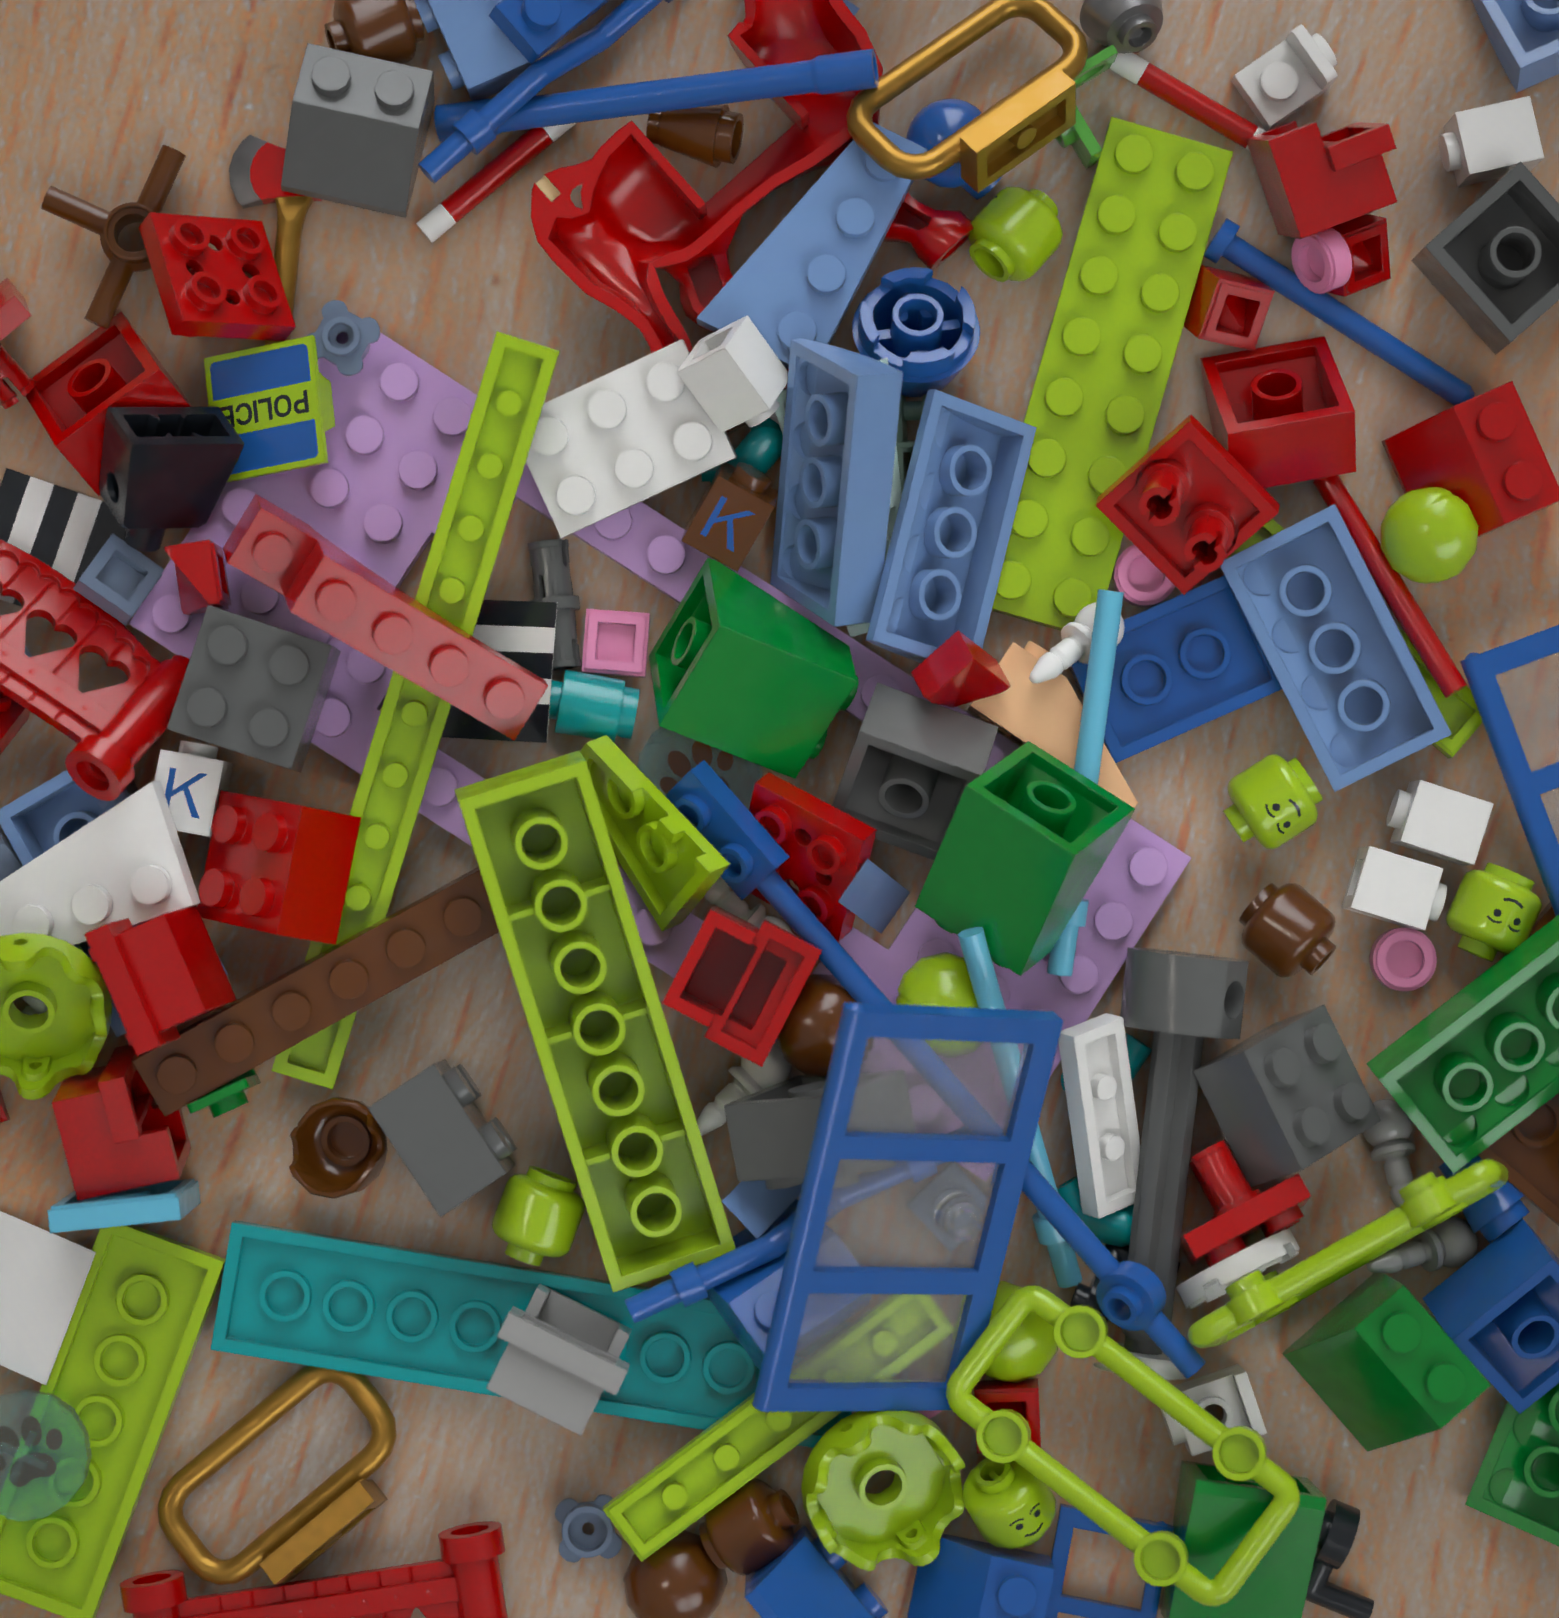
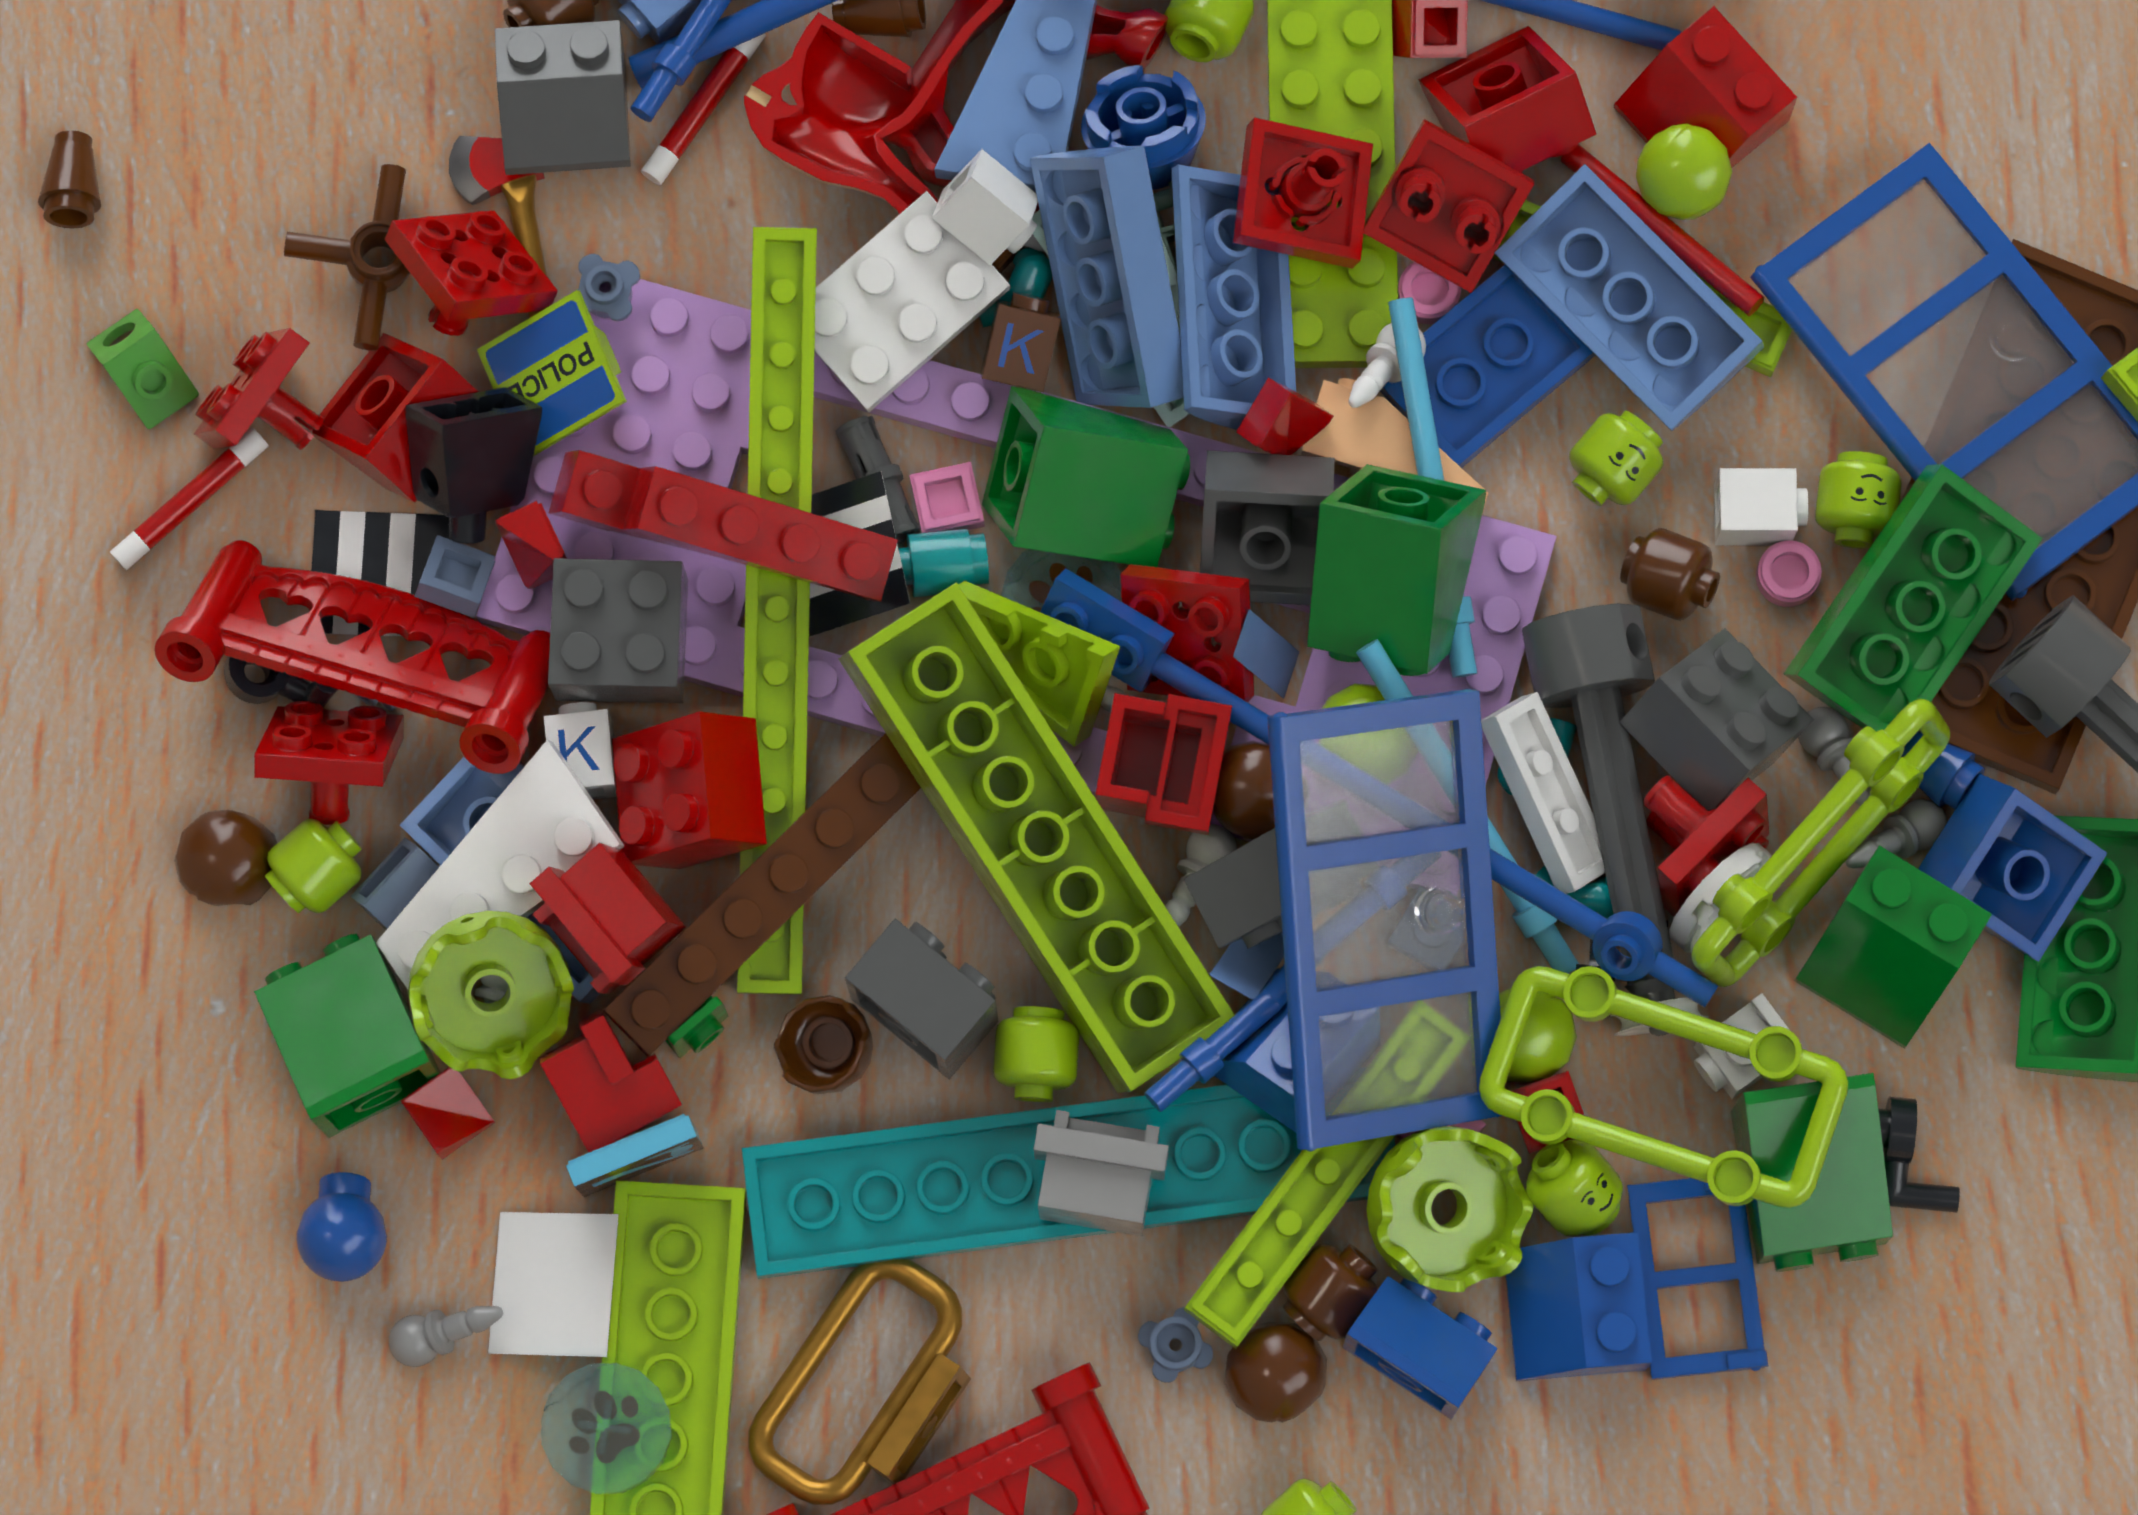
camera: 10 degrees left, 10 degrees down
white brick [1386,780,1494,866] -> none
none -> red plate [1233,117,1373,269]

